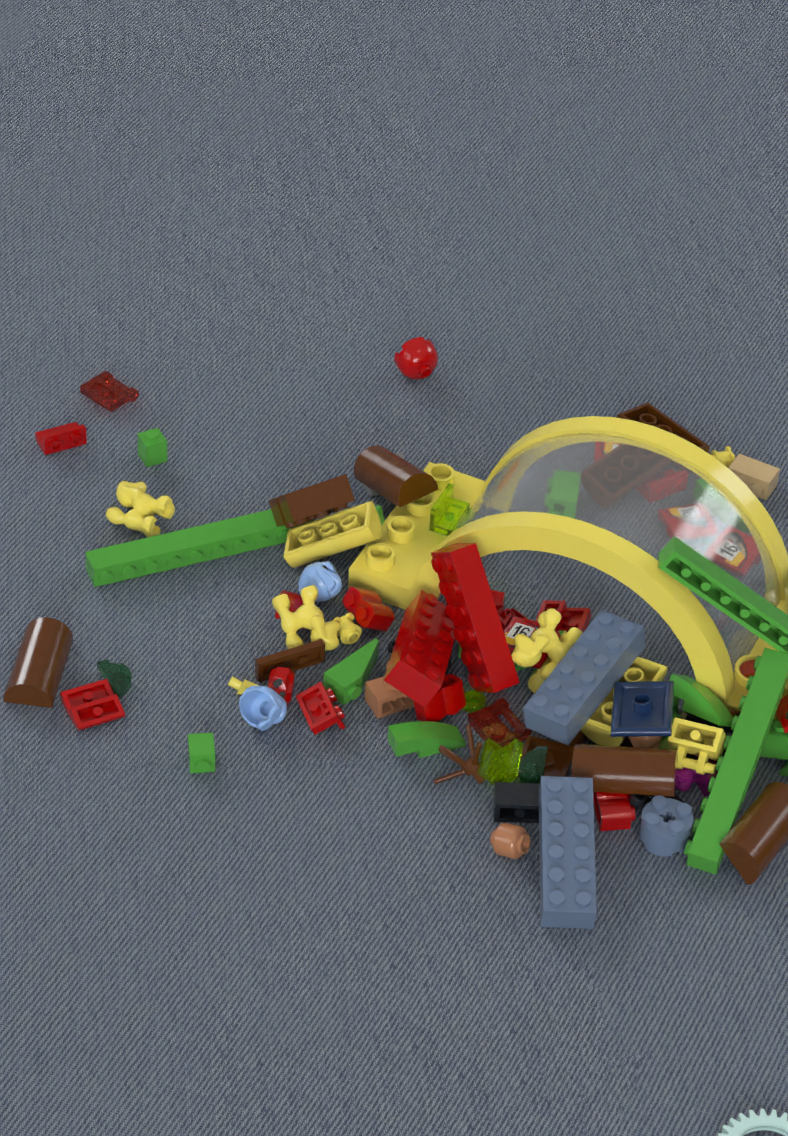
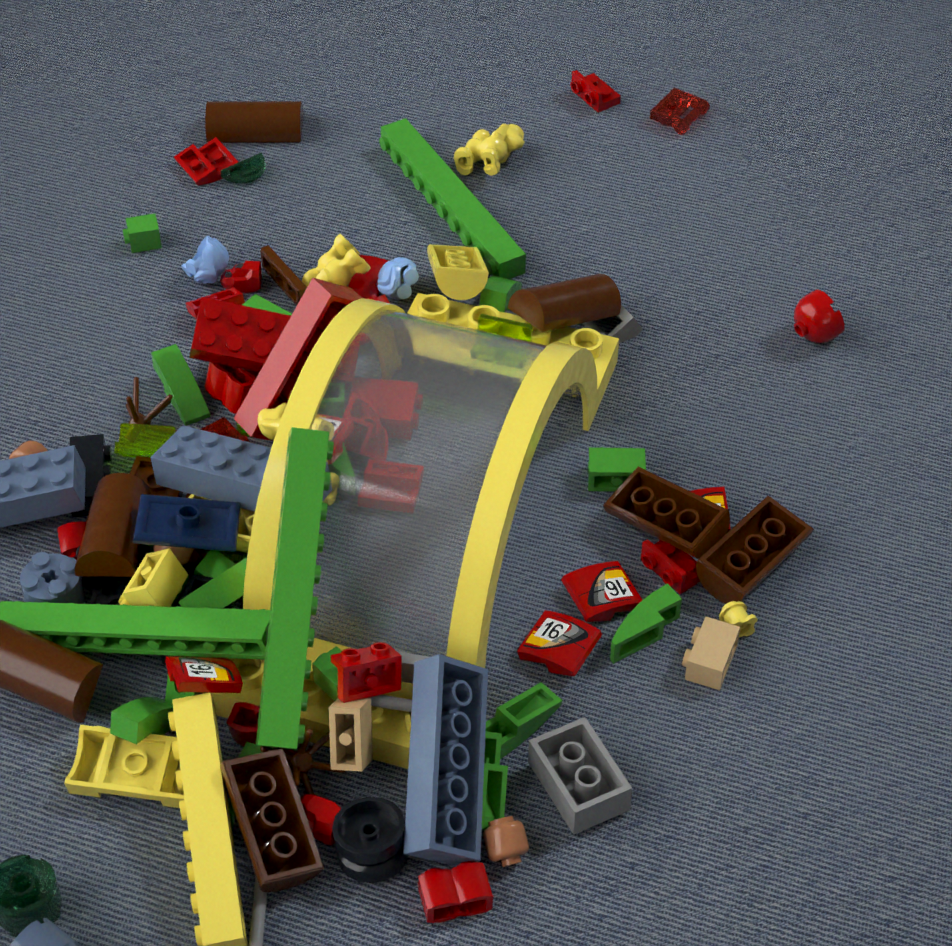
camera: 85 degrees right, 5 degrees up
bright green brick [137,428,167,467] -> none
light yellow bar [227,676,259,695] -> none
reddish brown piece [268,474,355,529] -> none
clear green plate [518,746,548,784] -> none

